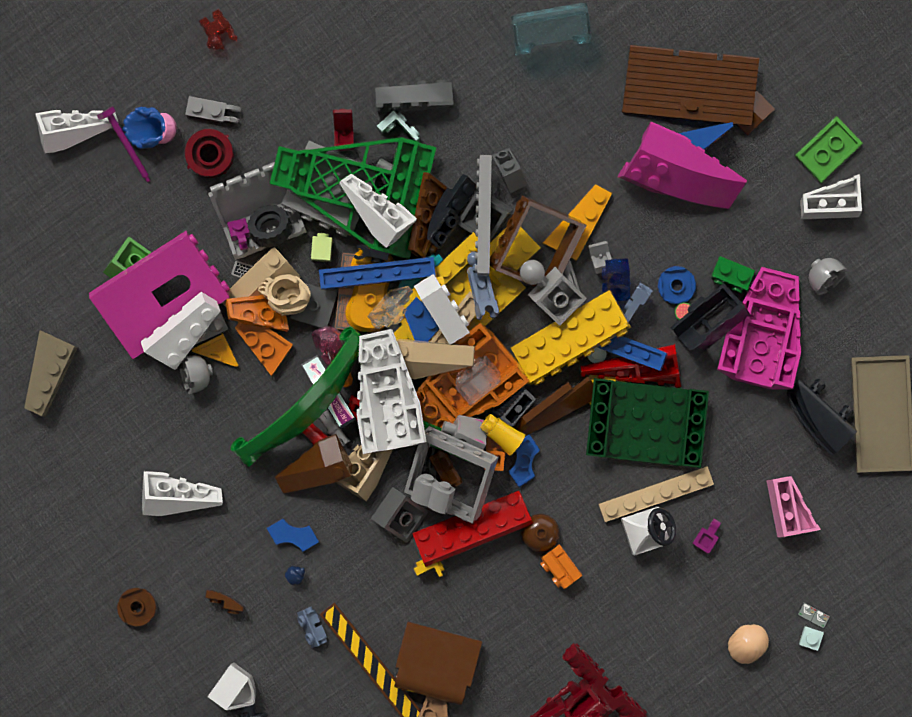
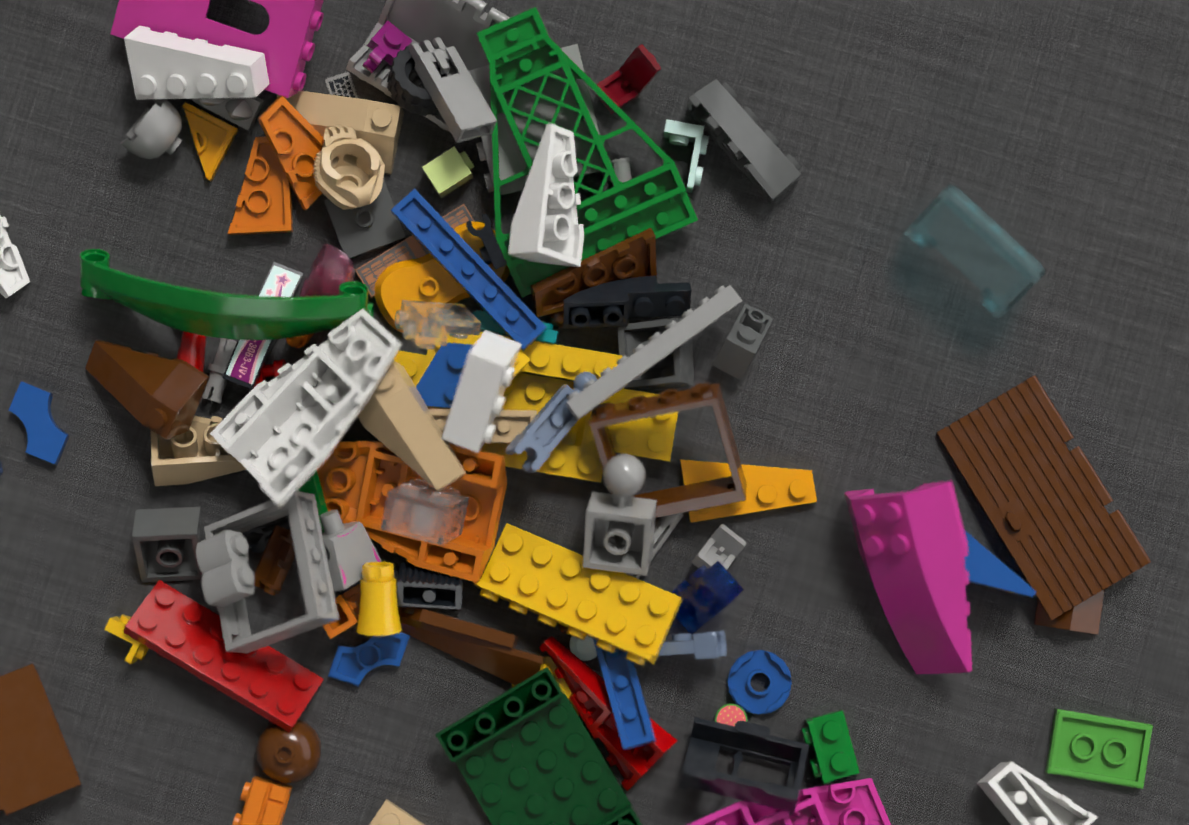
camera: 50 degrees right, 0 degrees up
none -> light grey hinge [409,37,497,143]

